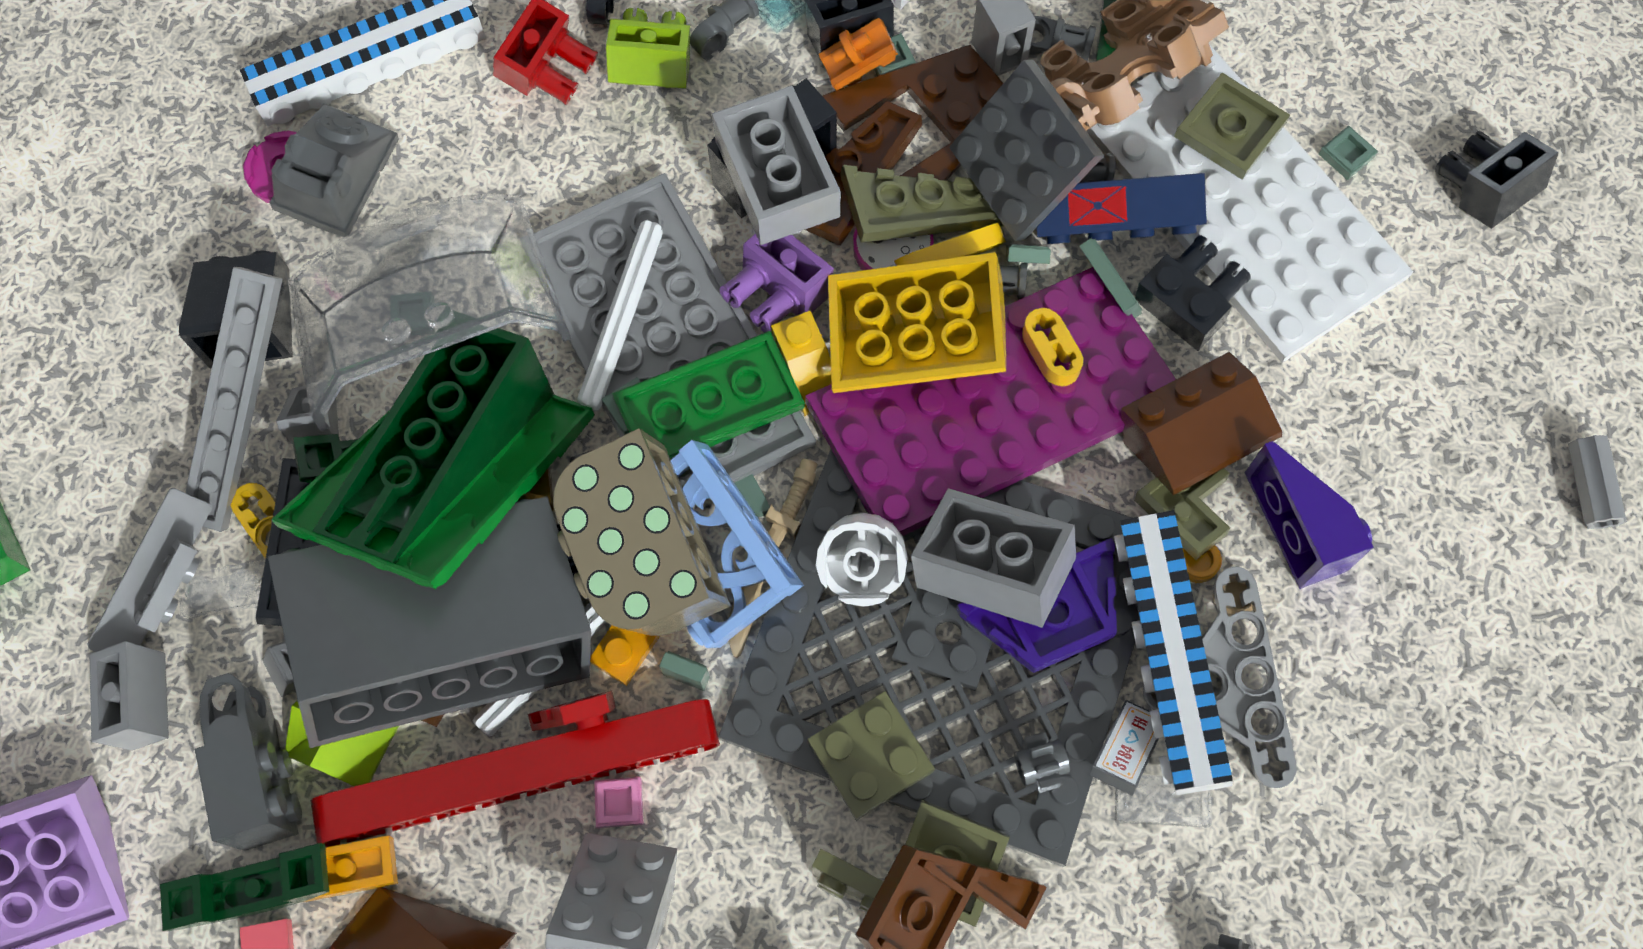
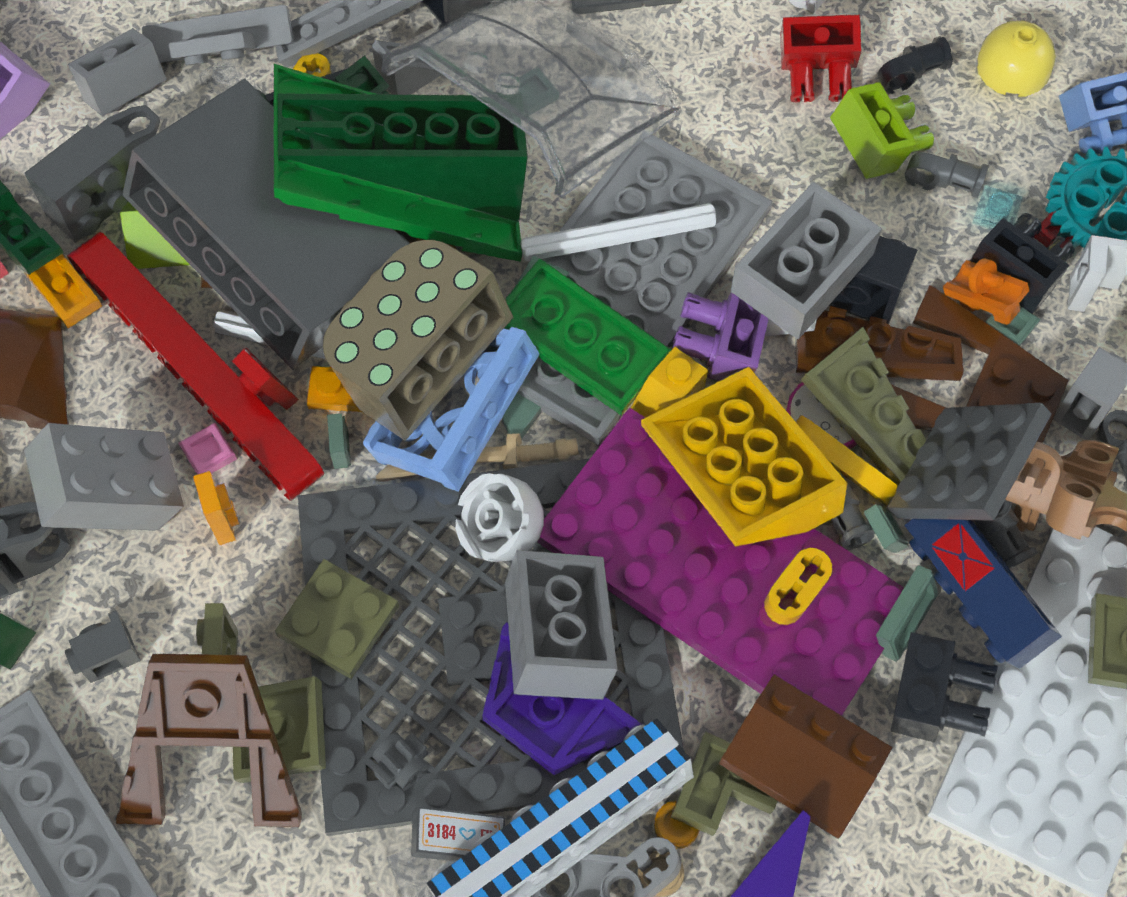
camera: 60 degrees right, 5 degrees down
none -> light orange plate [193,471,239,546]

